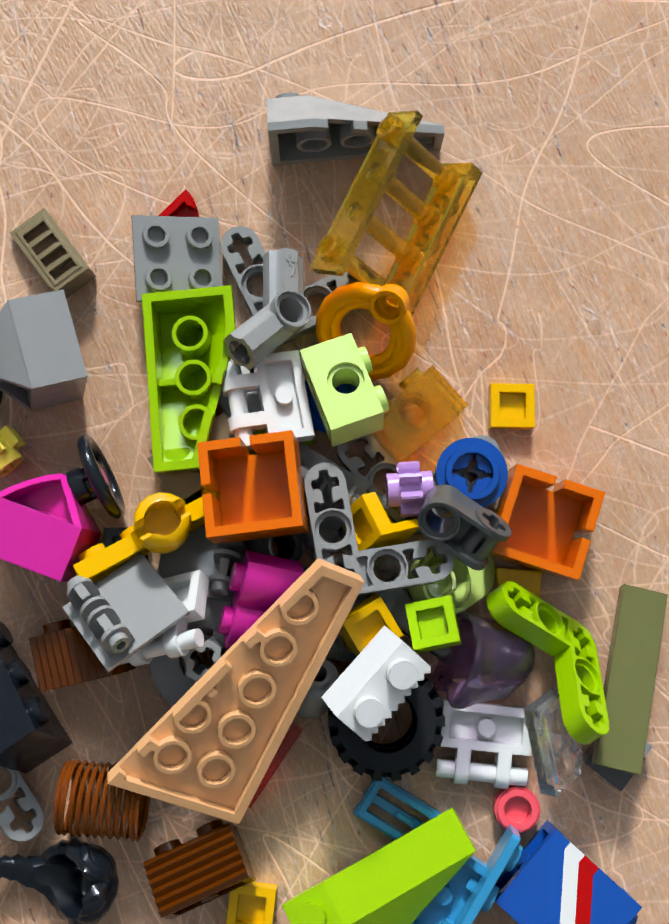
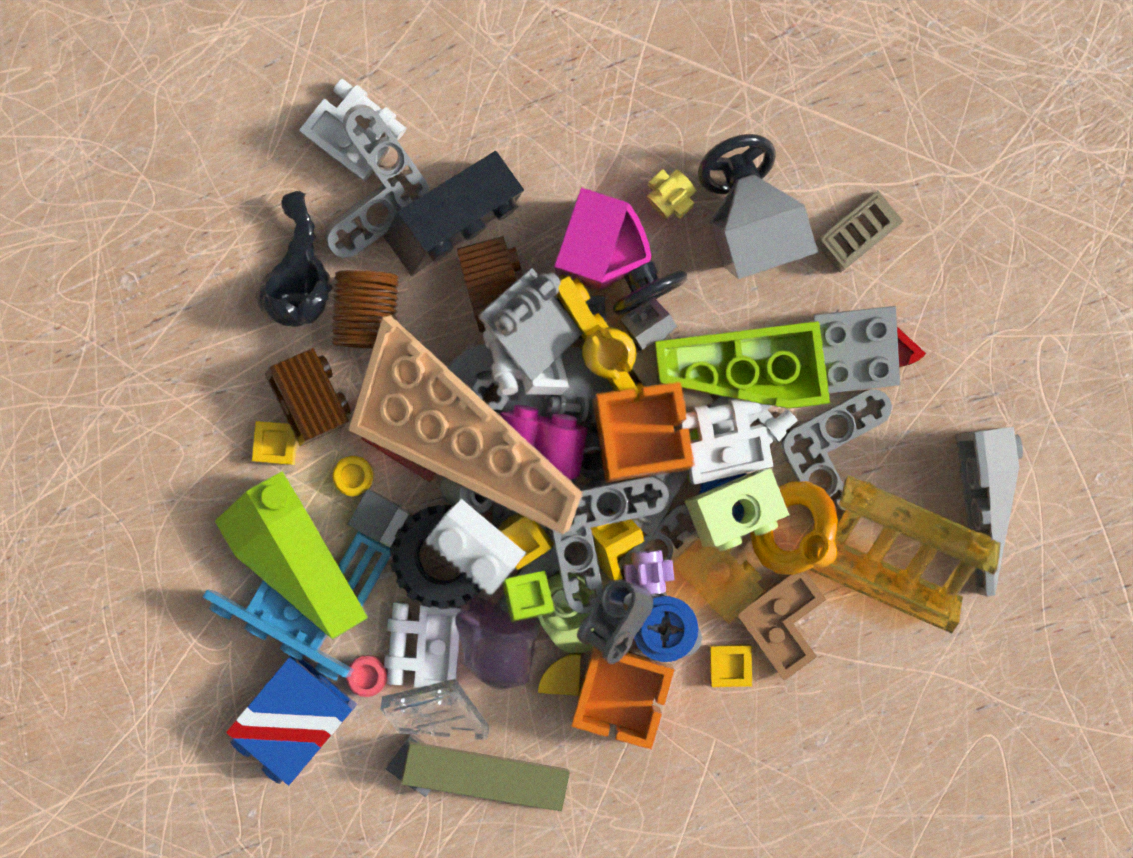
camera: 90 degrees right, 5 degrees up
light grey piece [224,247,312,370] -> none
lime beam [486,581,609,745] -> none
none -> yellow tile [332,456,375,496]
none -> dark grey piece [347,489,410,548]
none -> light grey bracket [620,297,677,351]
none -> medium nougat plate [735,571,826,681]

